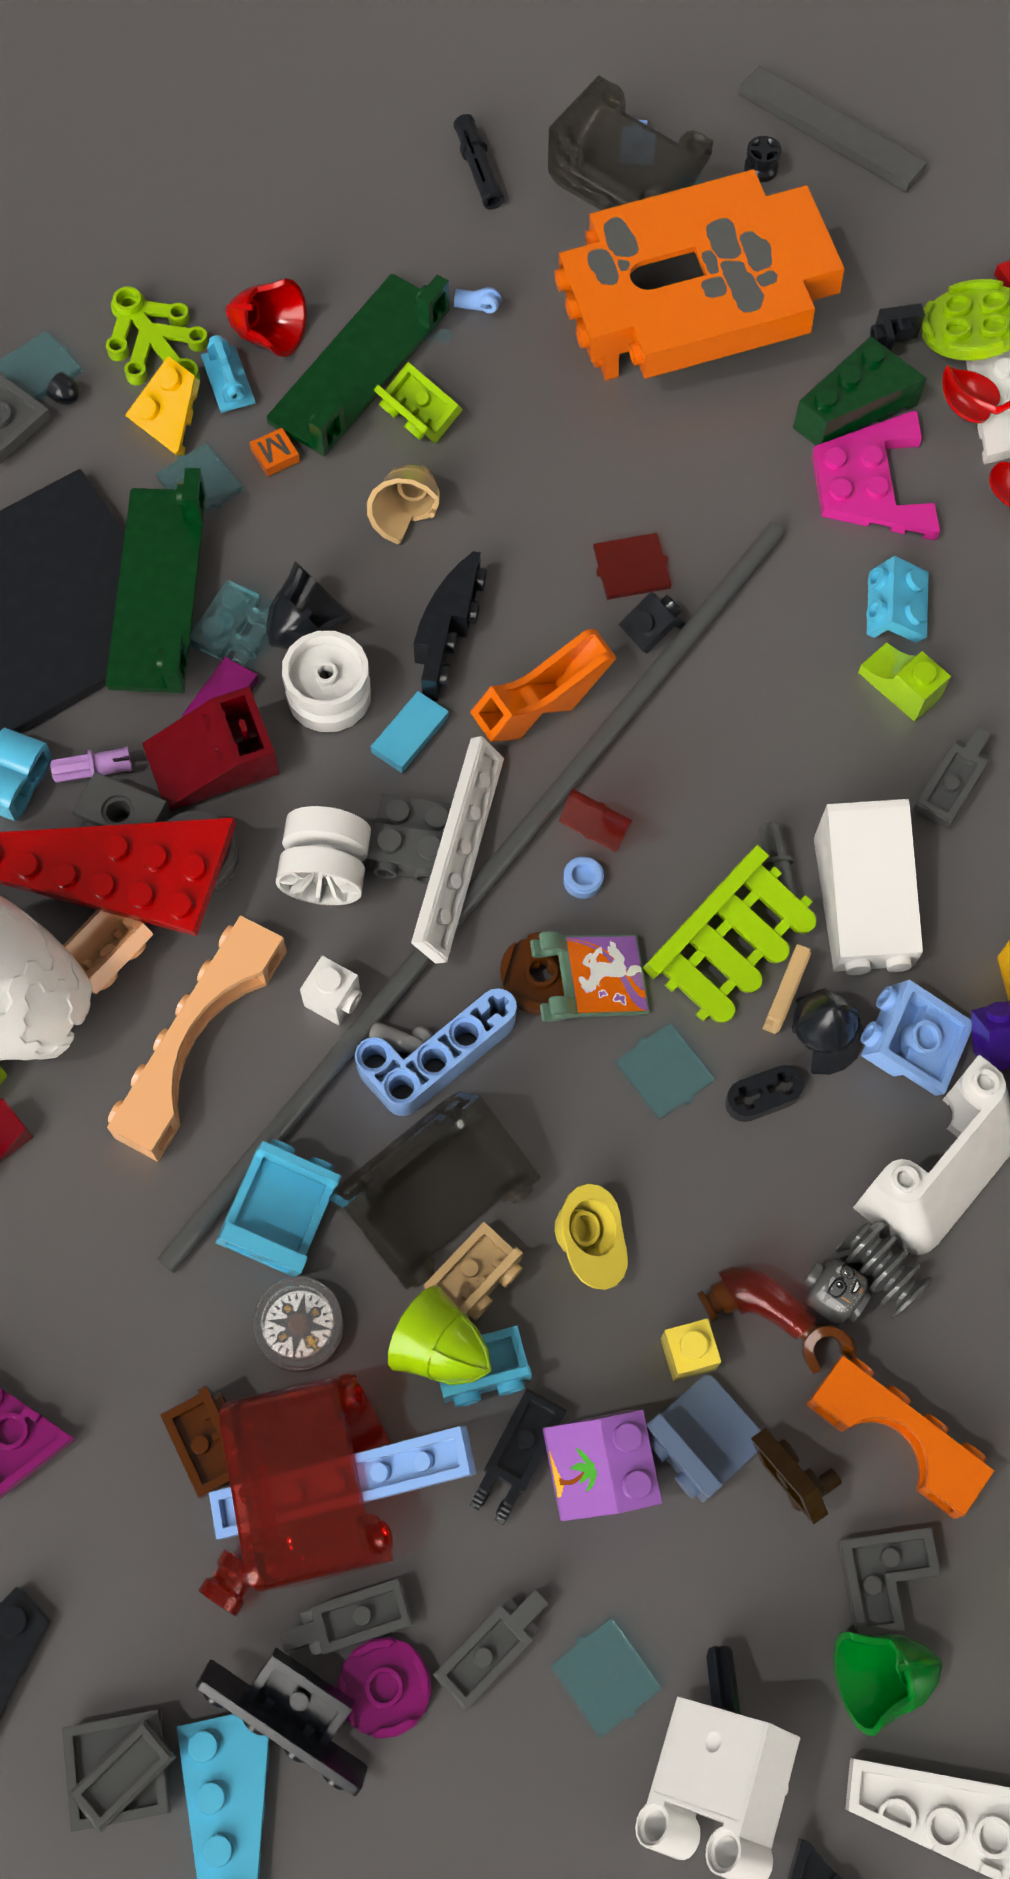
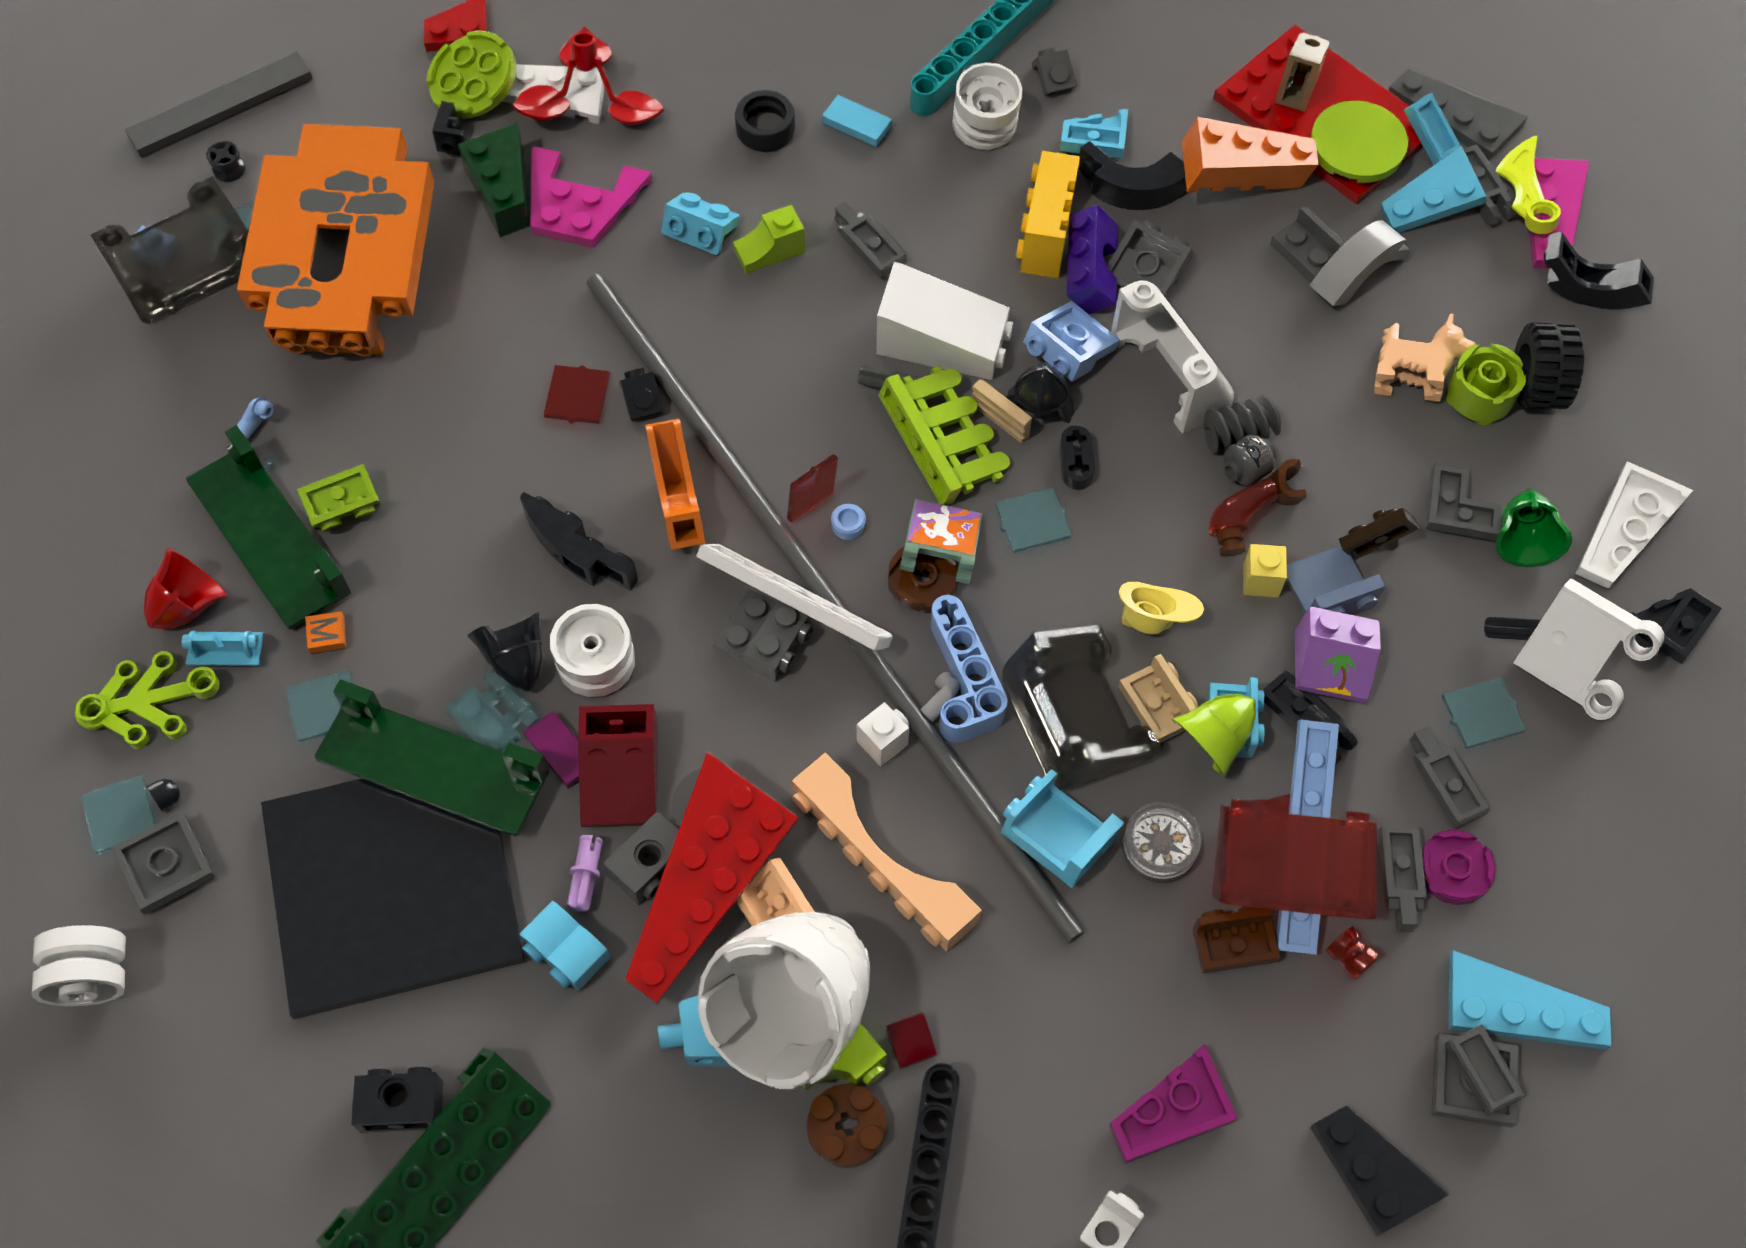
camera: 70 degrees left, 5 degrees down
yellow wing [125,356,200,458] -> none
black bracket [196,1647,368,1796] -> none
white wheel [276,806,371,905] -> none
tan helmet [367,465,440,544] -> none
medium azure tile [371,691,449,774] -> none
black pin [453,114,504,210] -> none
orange arch [805,1356,995,1519] -> none

